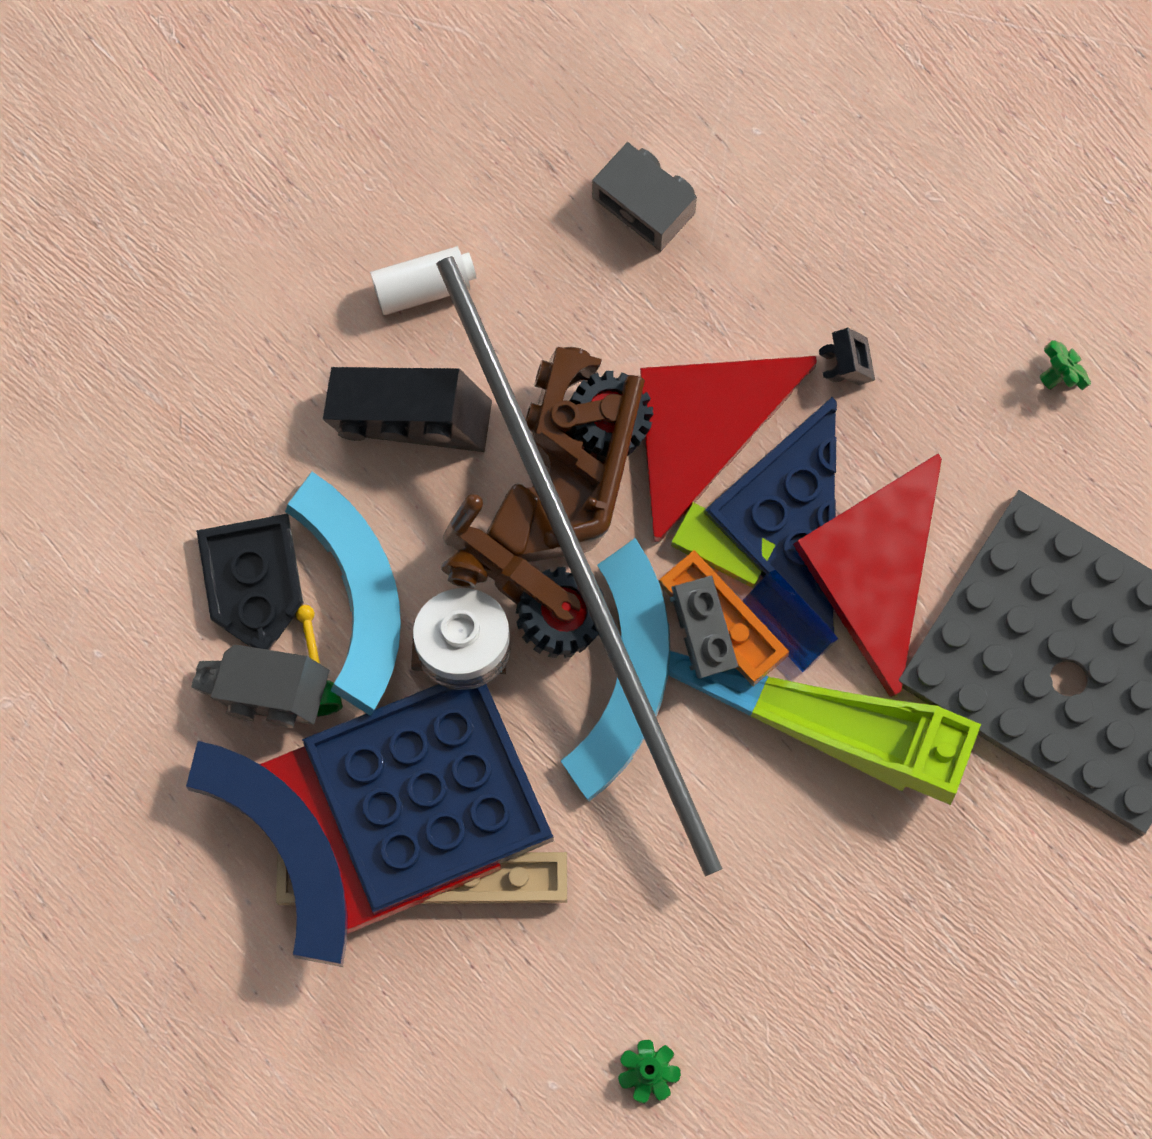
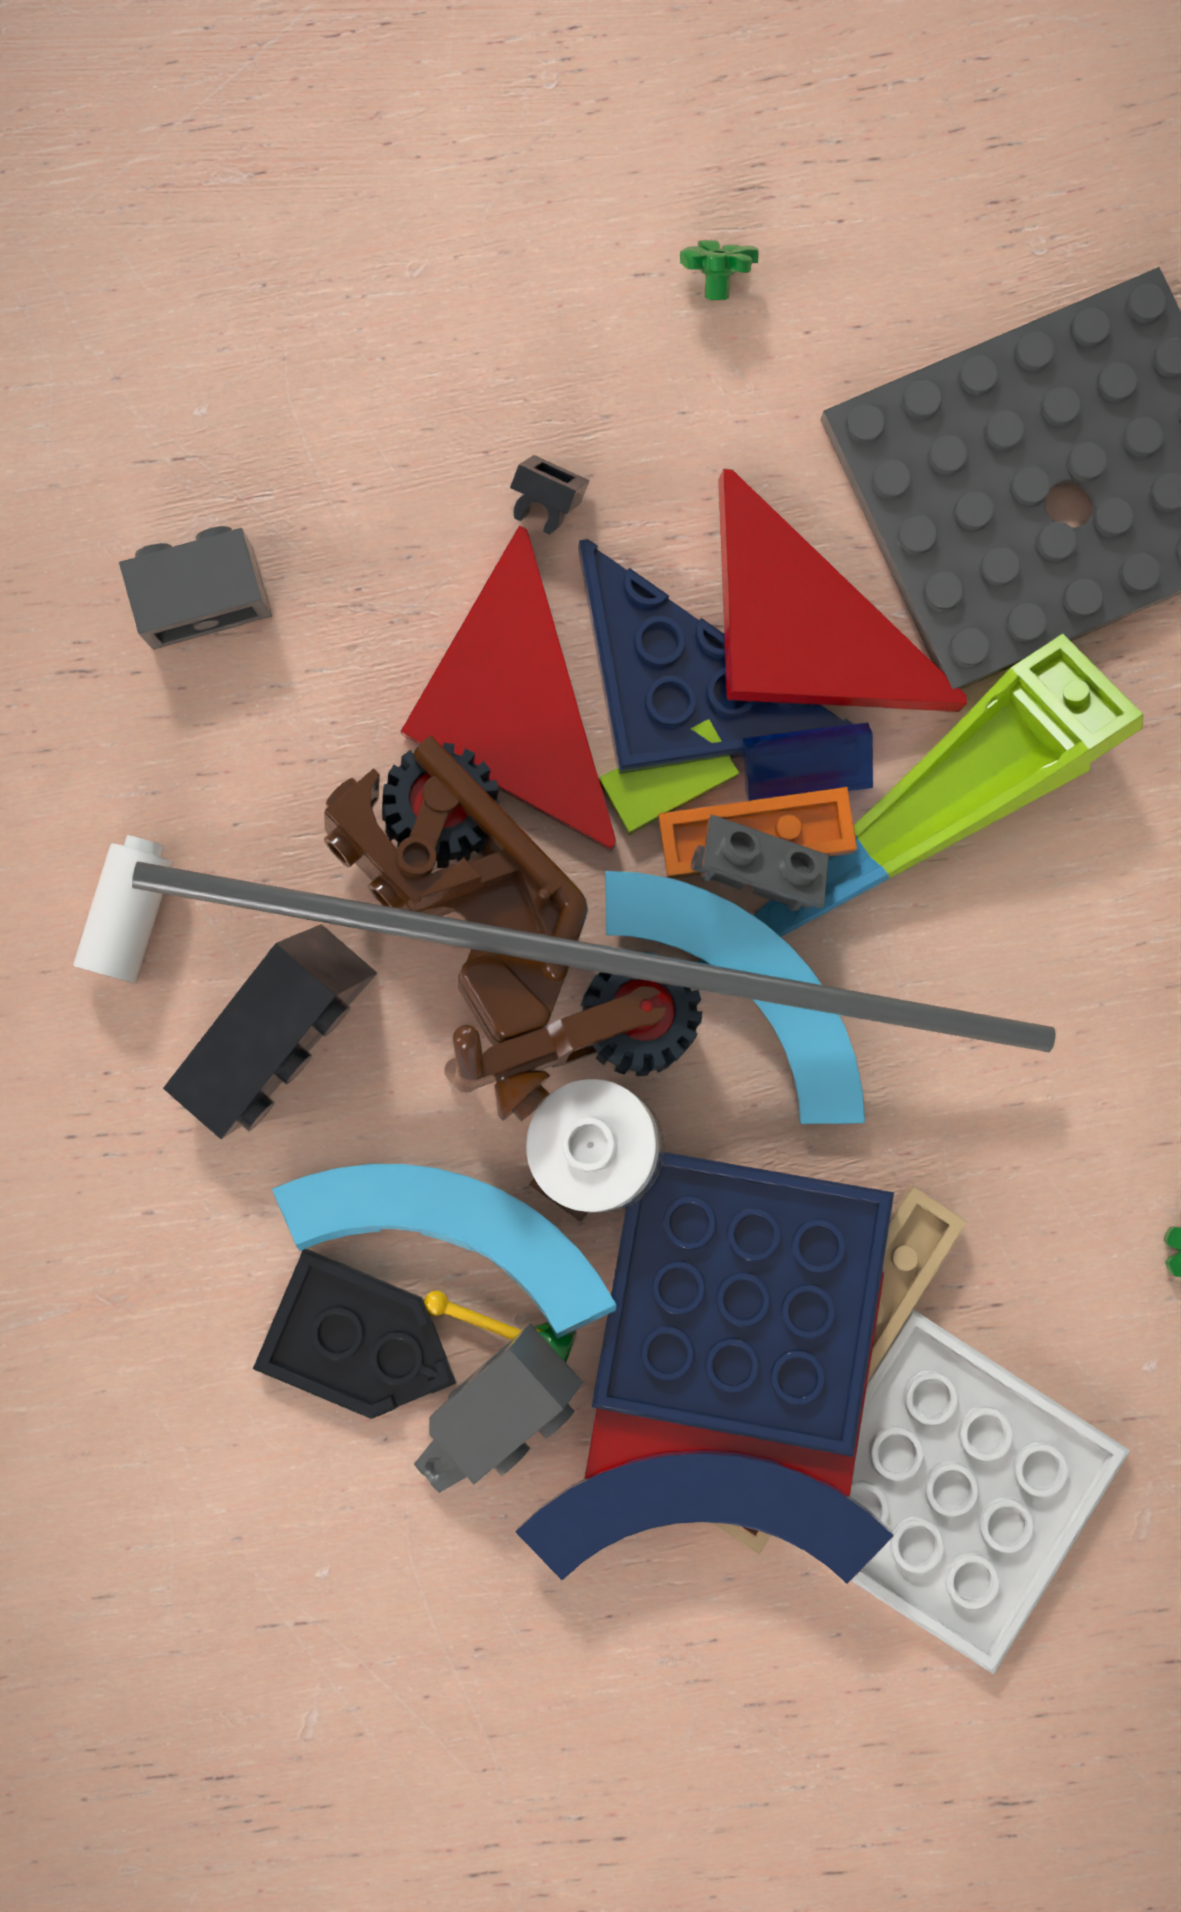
camera: 60 degrees left, 10 degrees up
none -> white tile [850,1309,1130,1674]

